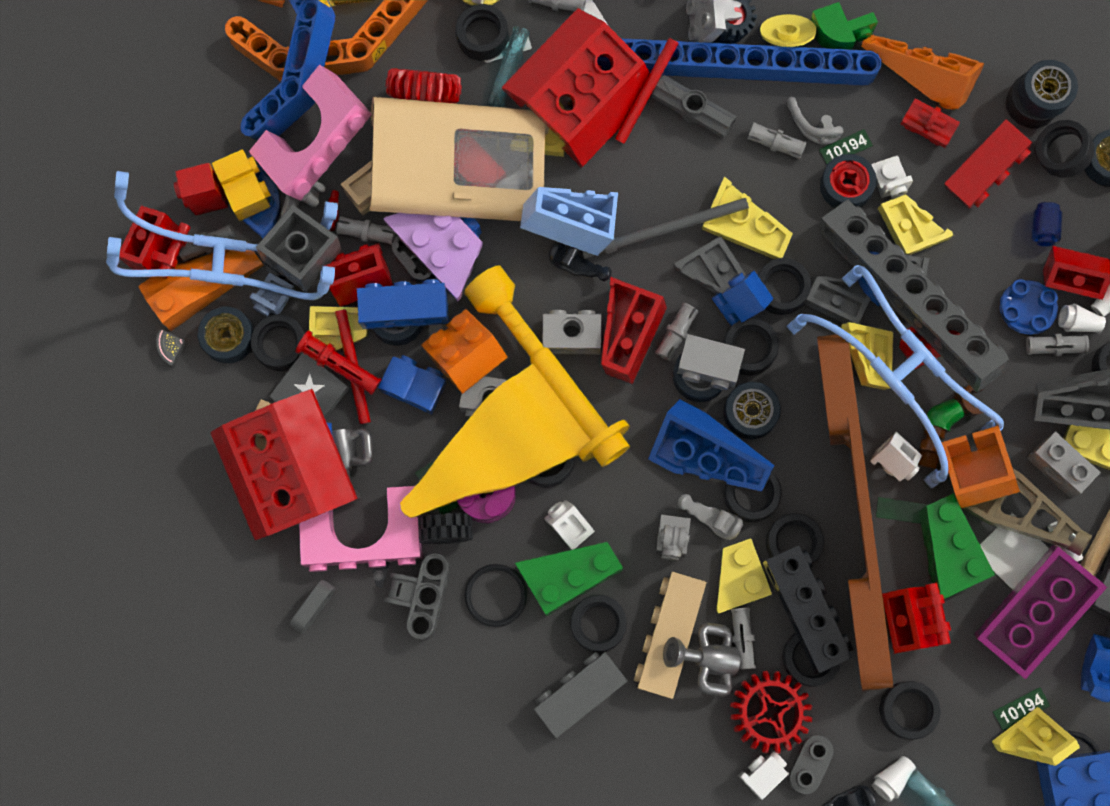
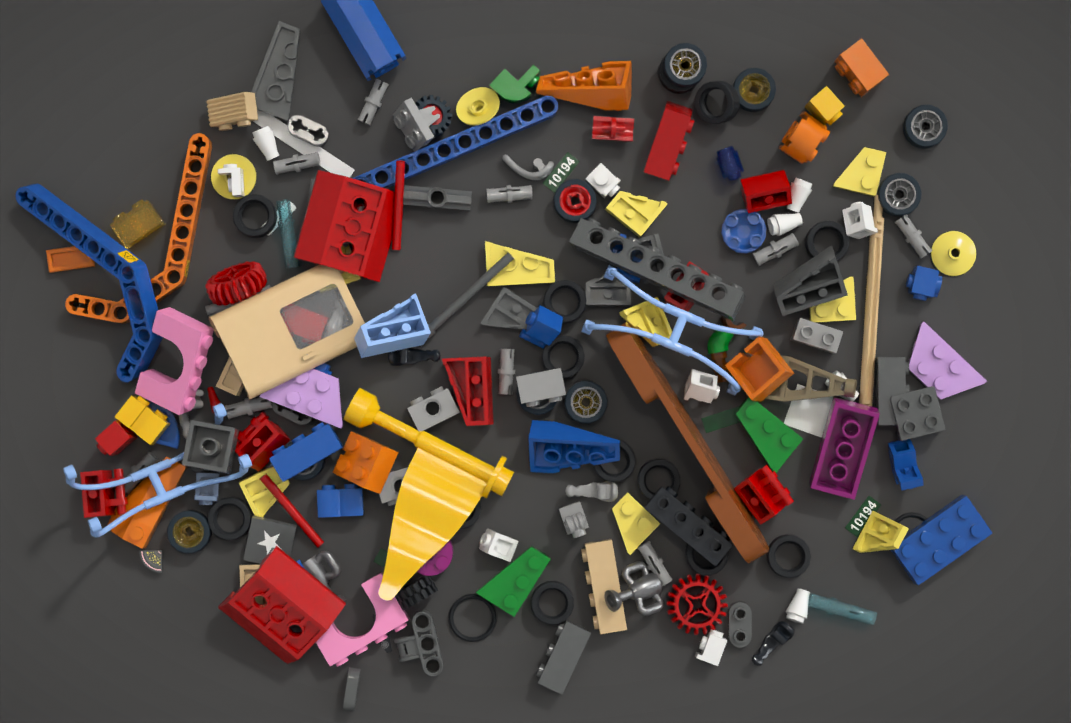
camera: 35 degrees left, 10 degrees up
red pin [295,330,382,395] -> none

